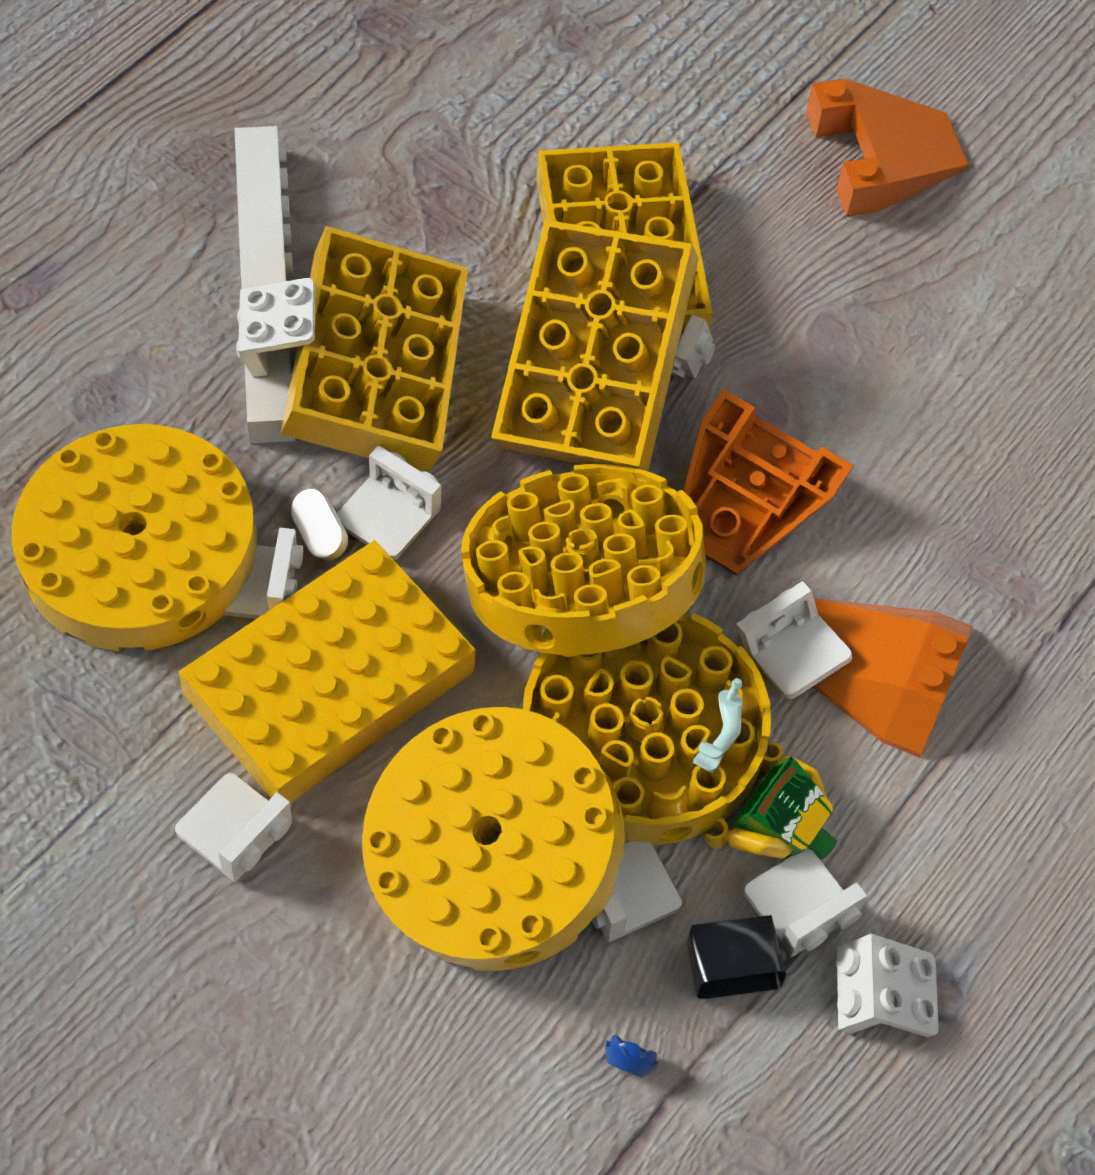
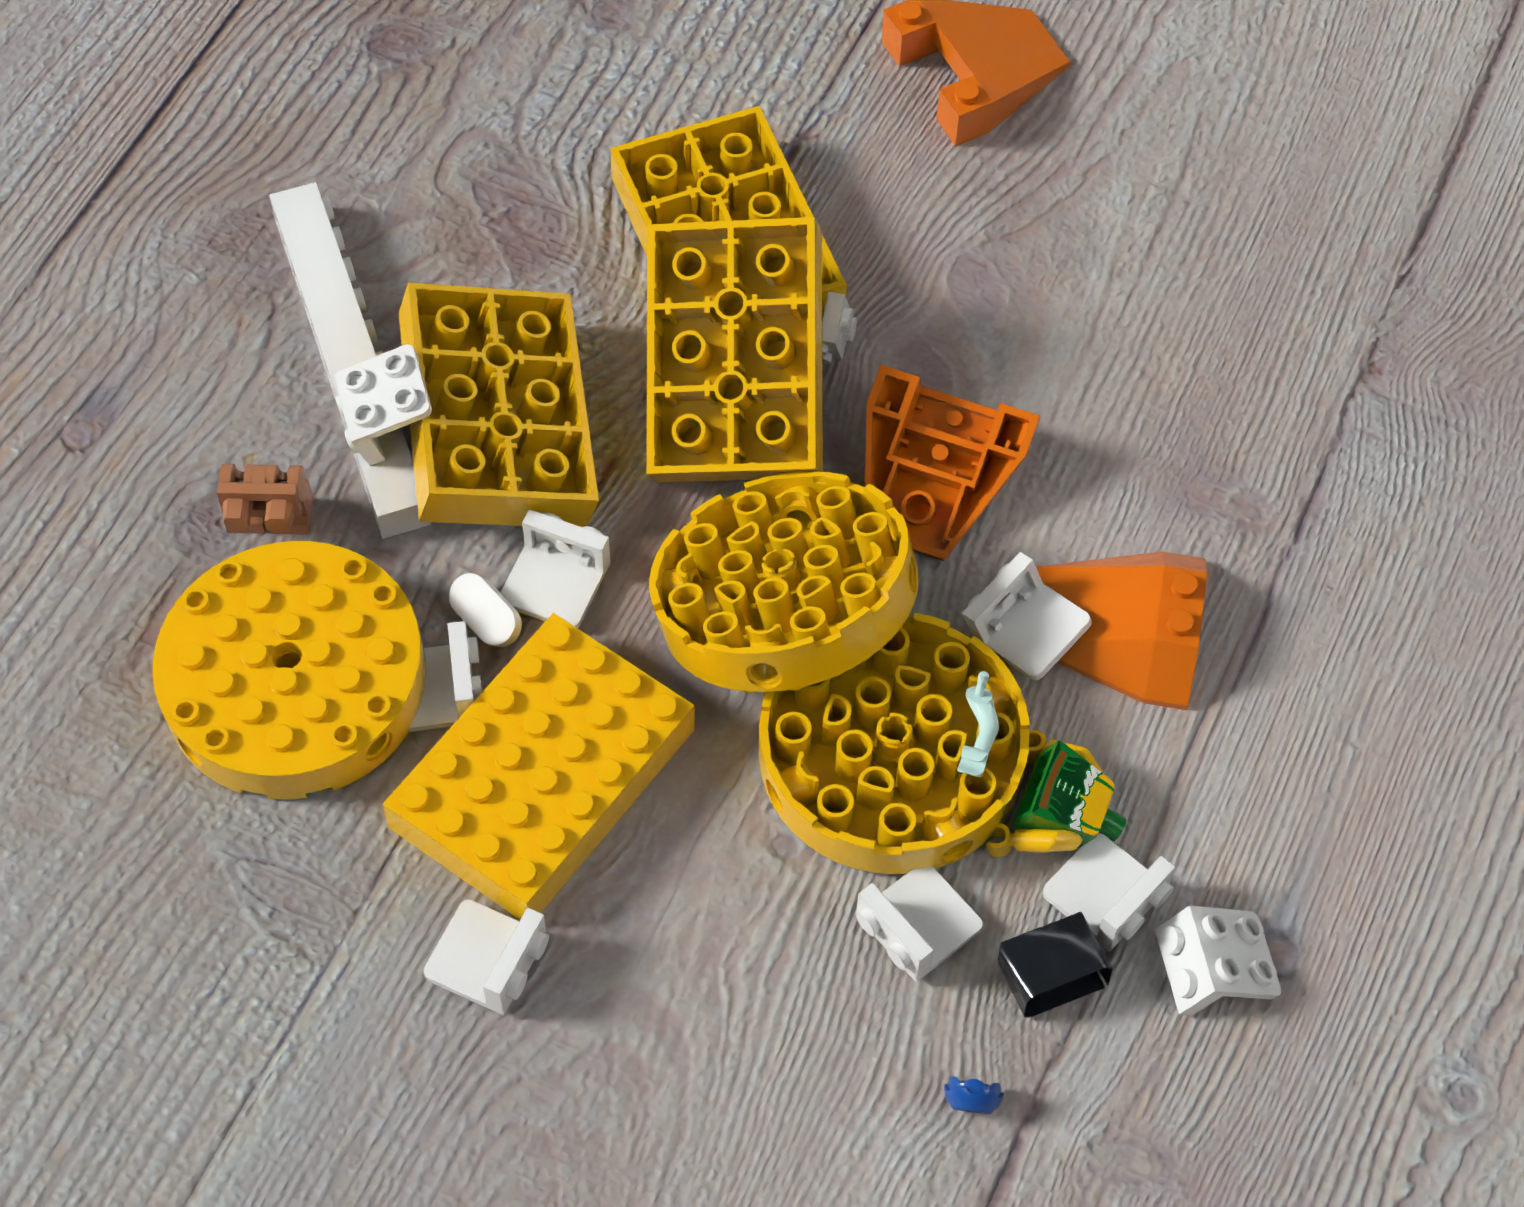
camera: 10 degrees left, 0 degrees up
yellow brick [362,707,625,971] -> none
none -> nougat hips [217,464,314,534]

